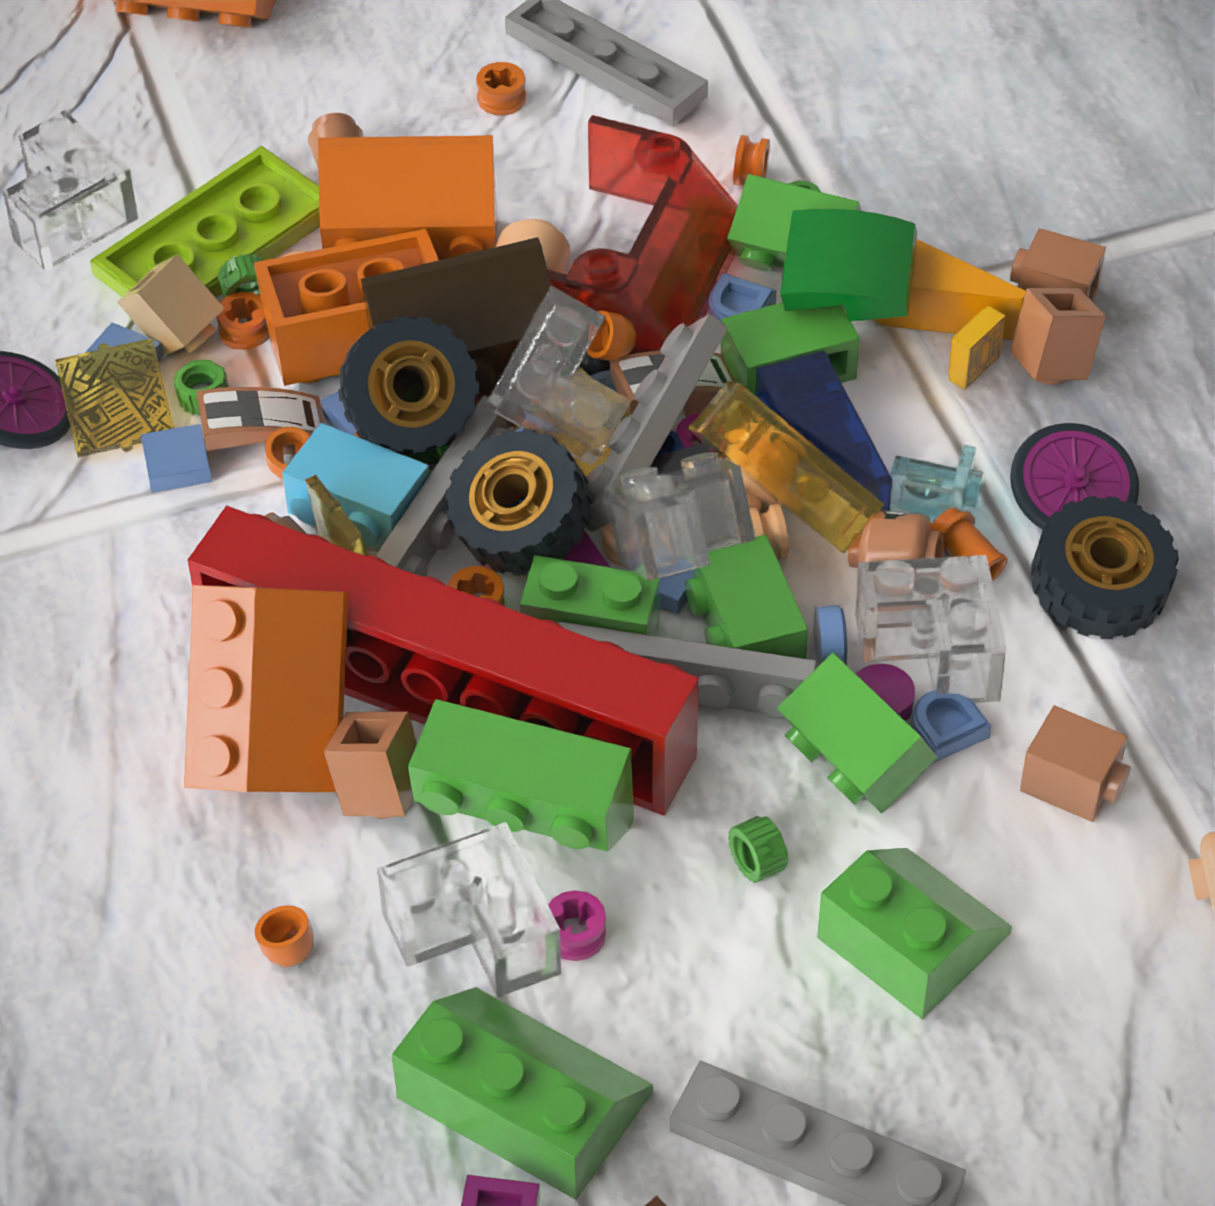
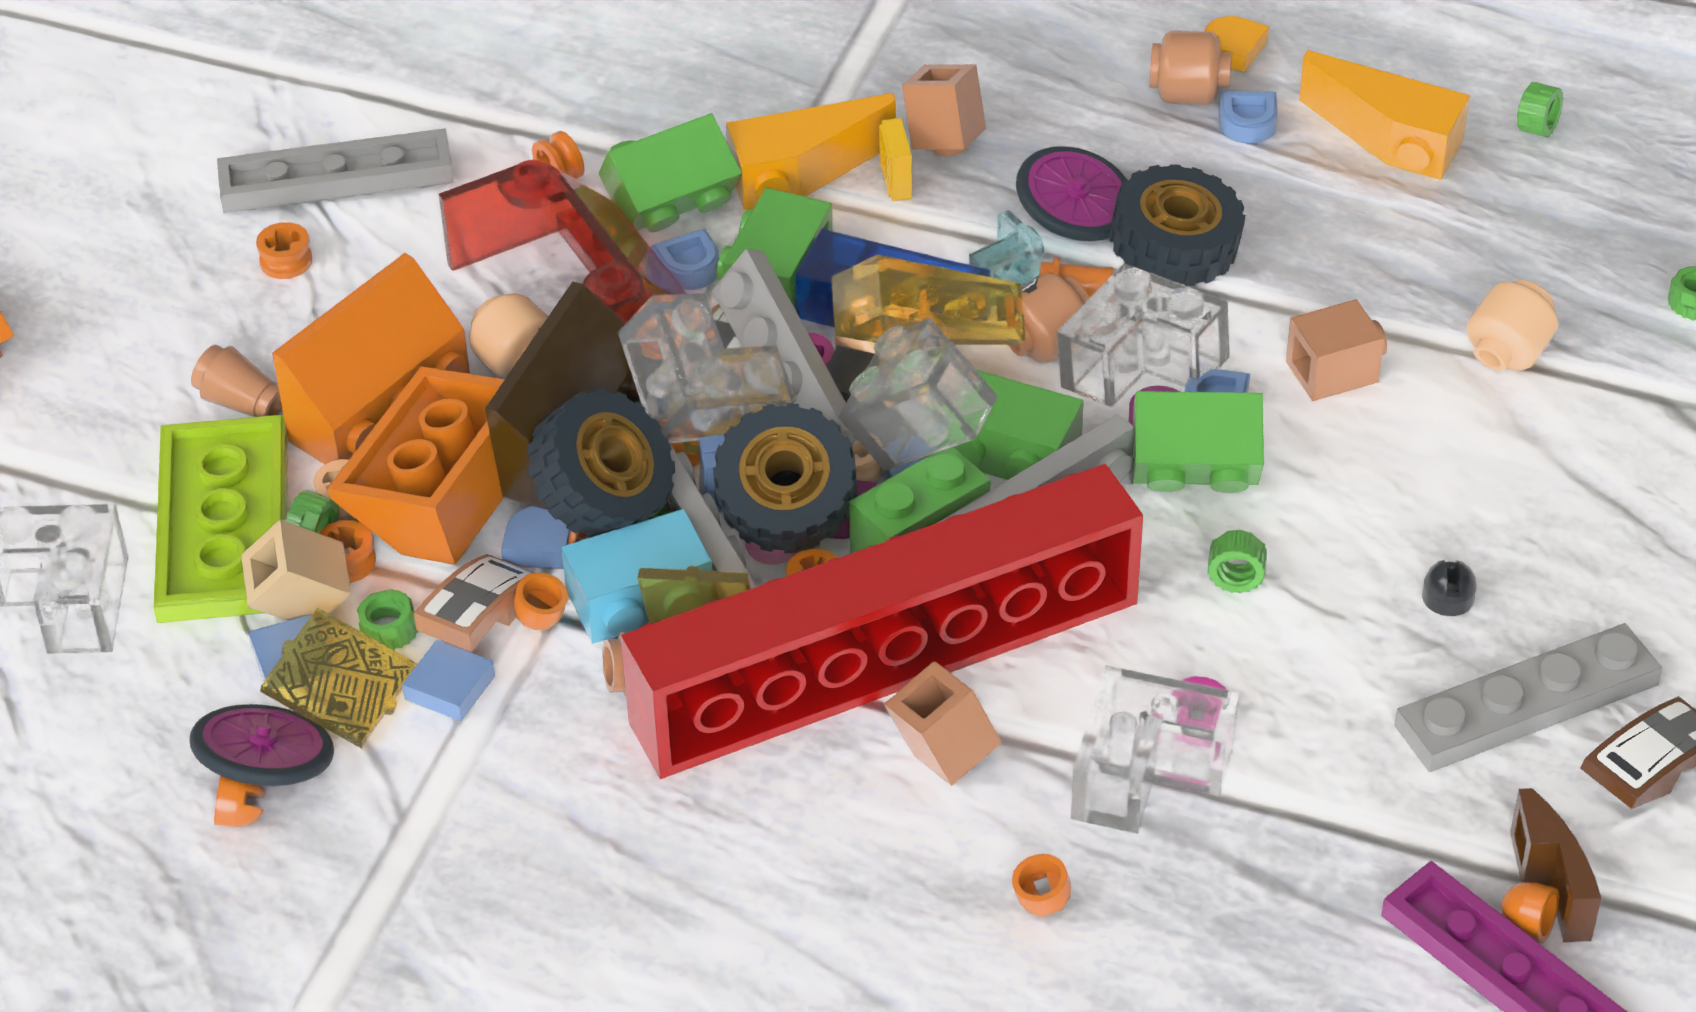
camera: 50 degrees left, 5 degrees down
orange slope [184,585,349,792] -> none
bright green slope [391,987,653,1200] -> none
bright green slope [408,699,634,852] -> none
green slope [780,209,917,322] -> none
medium blue tile [813,605,848,666] -> none
bright green slope [817,847,1012,1019] -> none
nougat brick [1010,228,1106,302] -> none
none -> black hinge [1422,560,1477,616]

